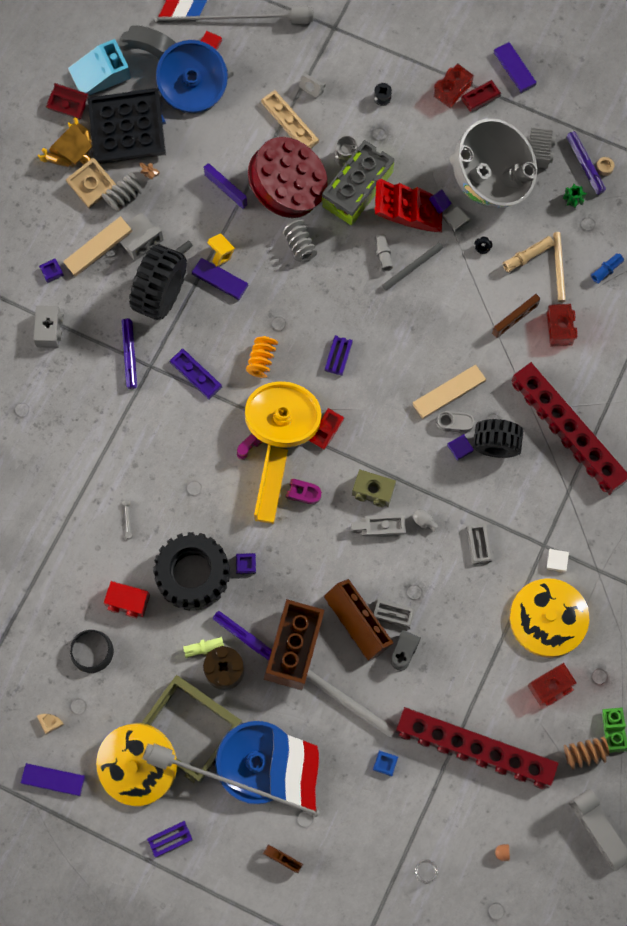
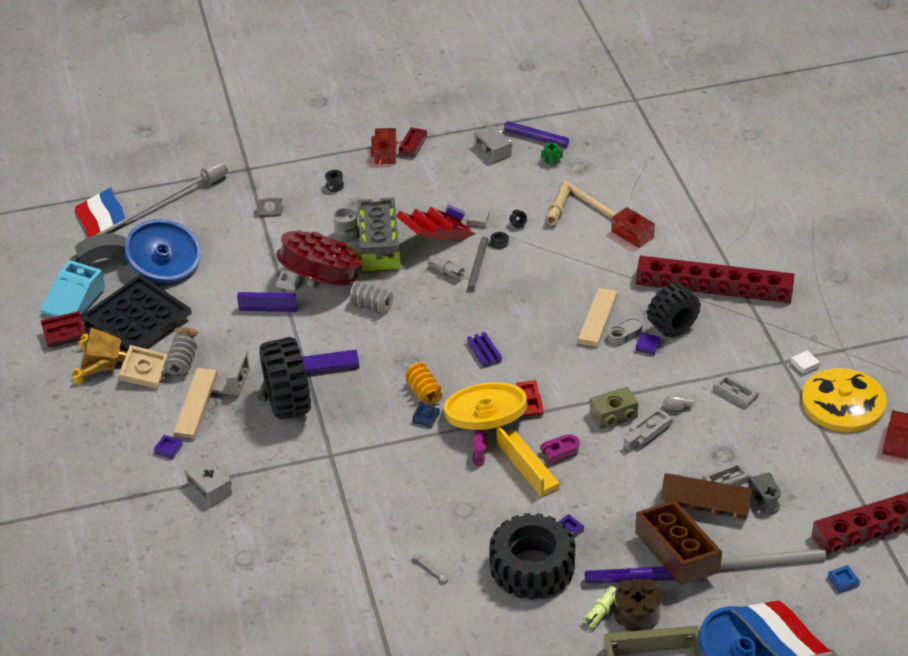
camera: 40 degrees left, 30 degrees down
red brick [104,581,150,619] -> none
dark purple axle [122,318,137,389] -> none
dark purple tile [169,348,222,400] -> none
yellow panel [207,233,235,267] -> none
tan tile [261,90,319,148] -> none
light grey piece [450,118,537,208] -> none
reddish brown tile [492,294,540,338] -> none
dark purple tile [493,42,537,93] -> none
blue axle [591,253,624,284] -> none
tan tile [595,157,615,176] -> none
none -> dark blue tile [412,401,440,428]
none -> black tile [490,232,509,249]

